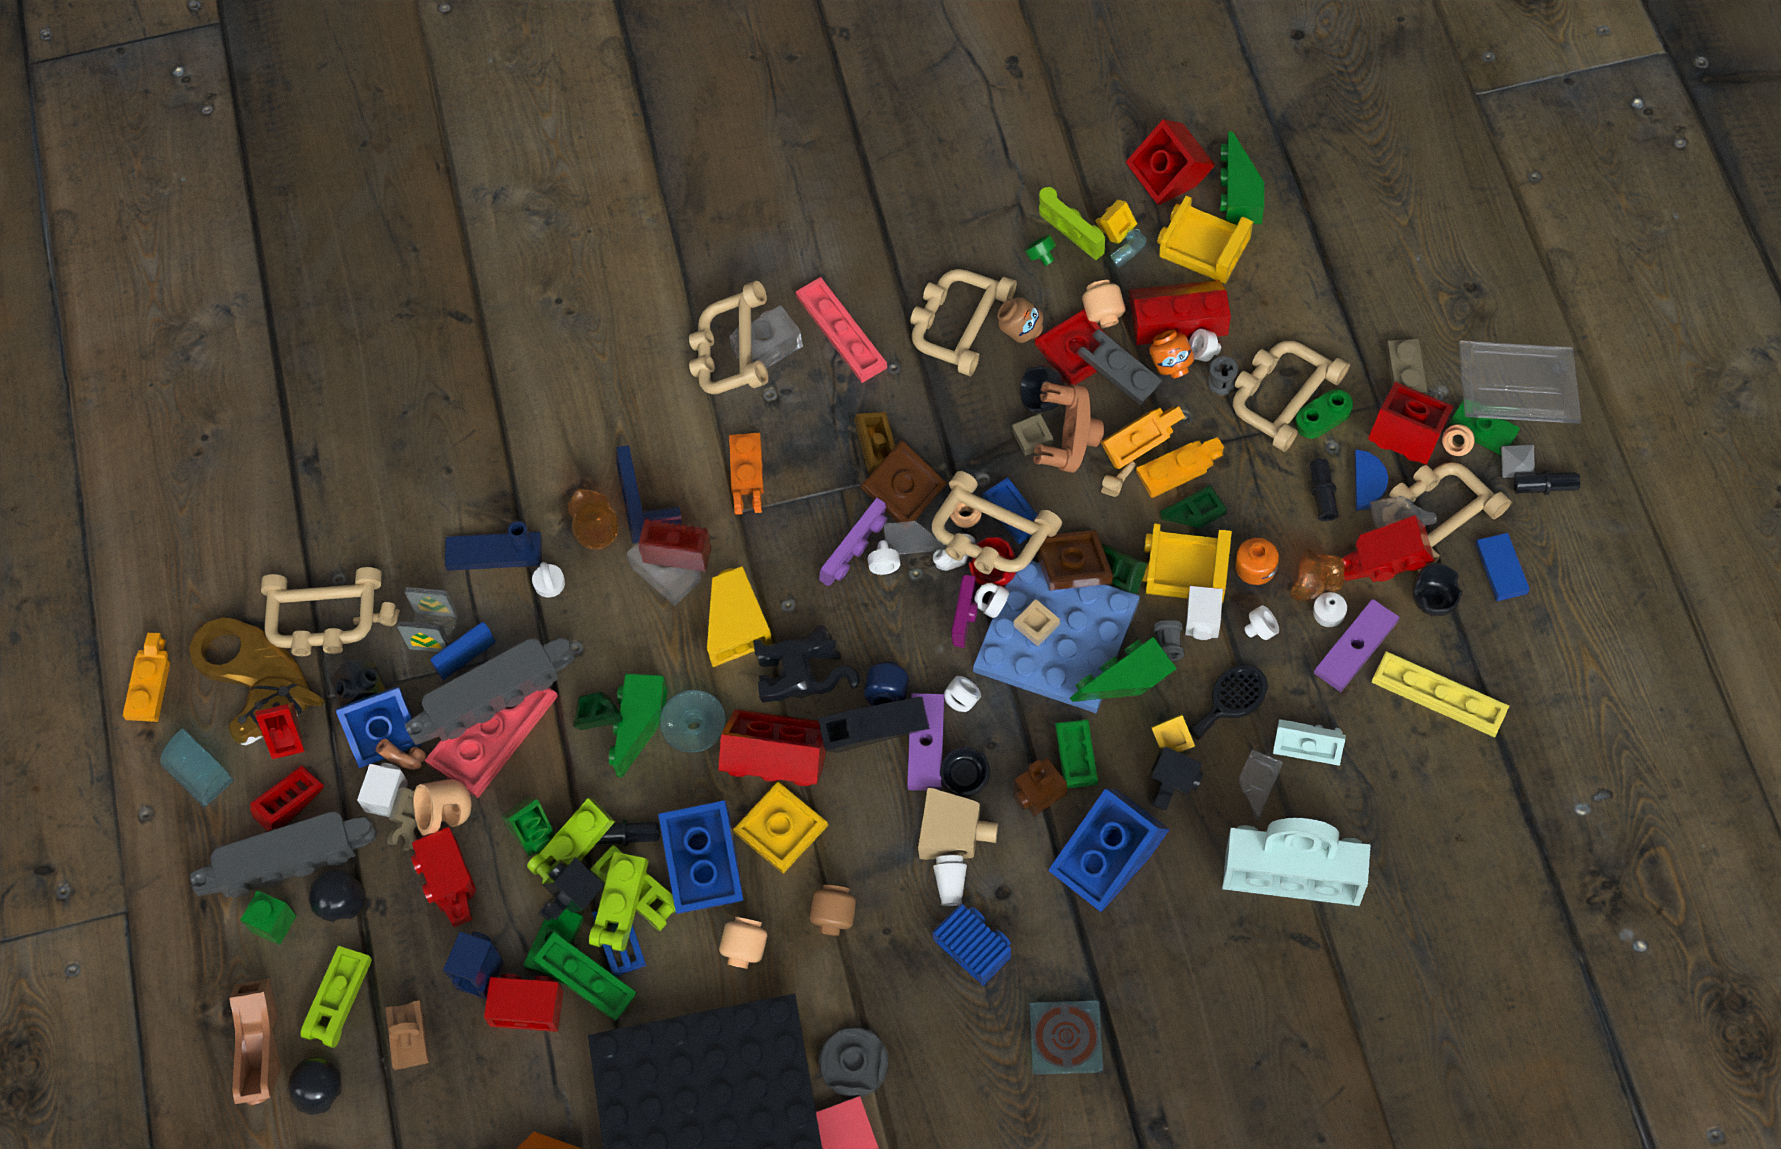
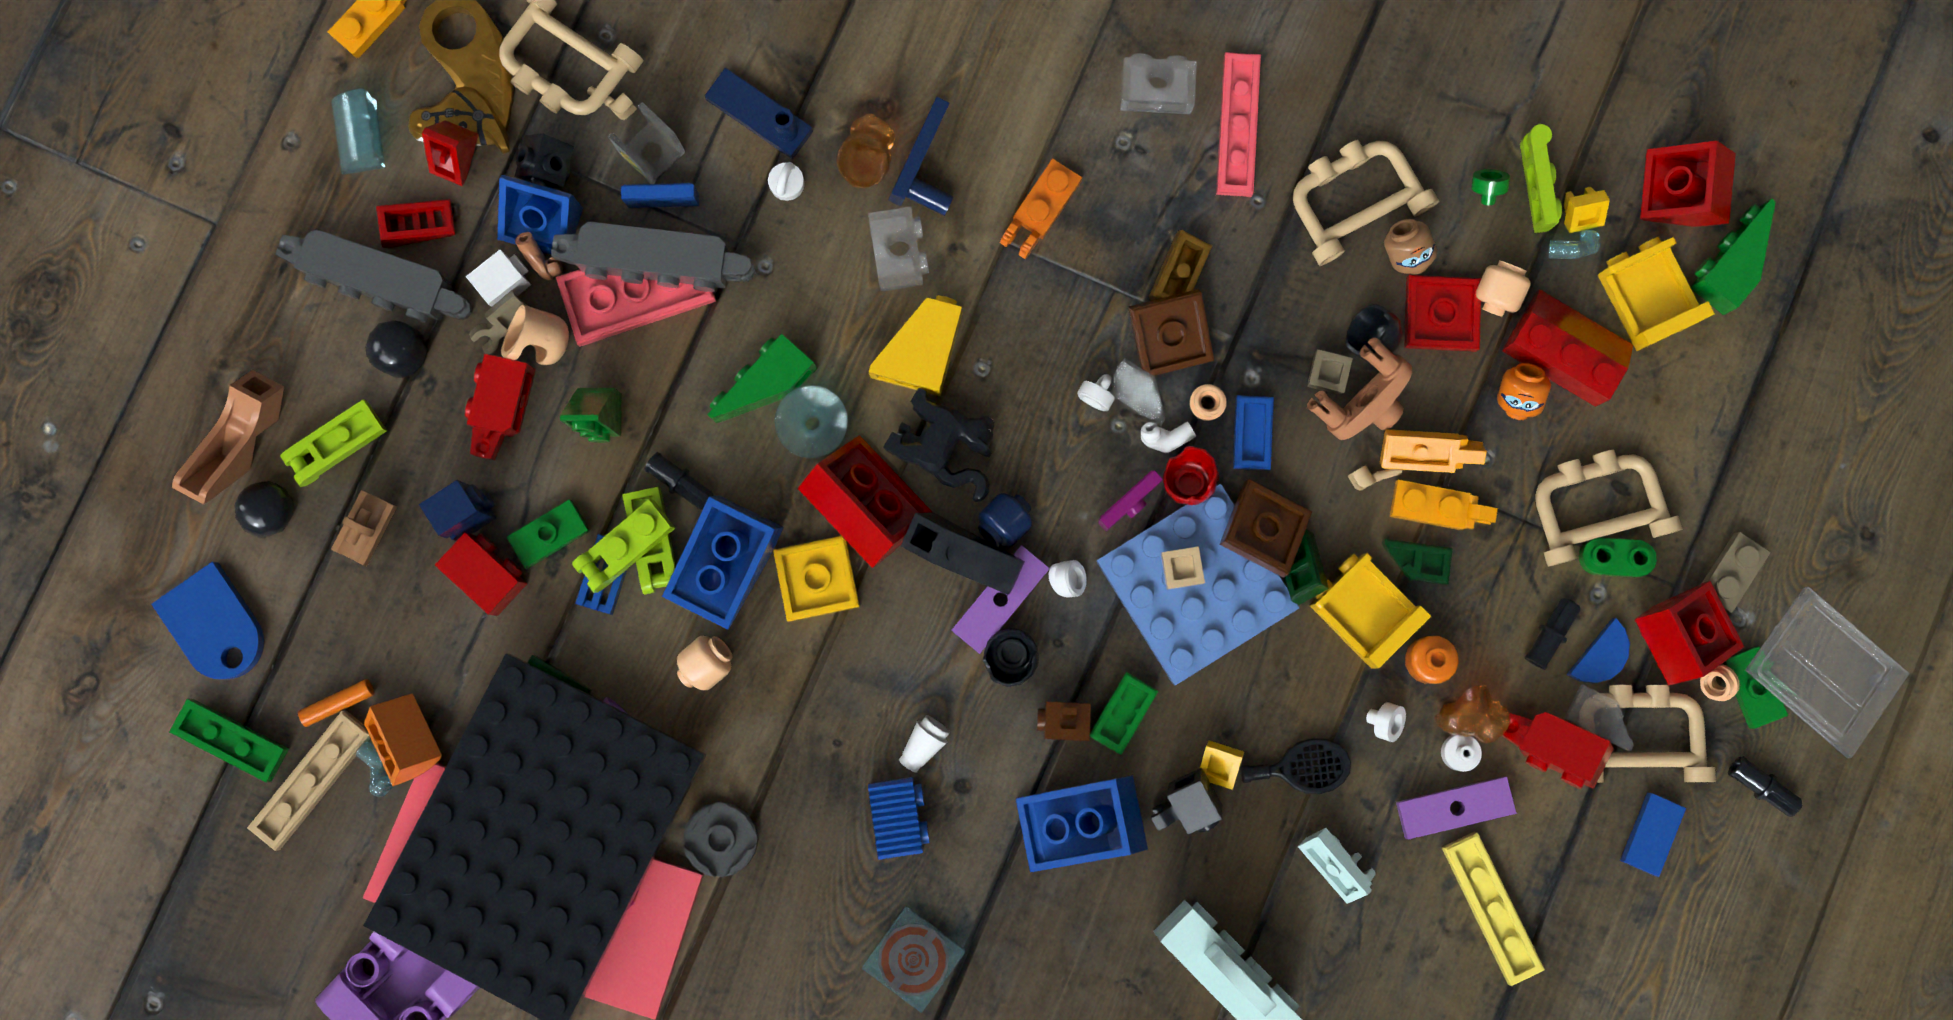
camera: 35 degrees right, 20 degrees up
green brick [240,890,297,945] -> none
lime plate [527,798,615,884] -> none
green plate [533,932,637,1023] -> none
black brick [538,857,604,921] -> none
dark green tile [573,692,623,730] -> none
clear red brick [638,519,712,572] -> none
tan bar [689,281,768,394] -> none
medium nougat head [809,885,856,936] -> none
medium lavender tile [819,498,887,586] -> none
tan torso [918,788,998,860] -> none
tan bar [932,471,1062,574] -> none
white tile [974,583,1009,618] -> none
green slope [1070,637,1177,702] -> none
dark grey hinge [1077,329,1162,406] -> none
dark grey bush [1153,620,1185,661] -> none
white brick [1185,586,1223,640] -> none
white tile [1189,329,1221,362] -> none
dark grey bush [1208,356,1238,396] -> none
clear tile [1239,749,1283,819] -> none
black hair [1411,563,1463,616] -> none
light grey slope [1501,444,1535,478] -> none

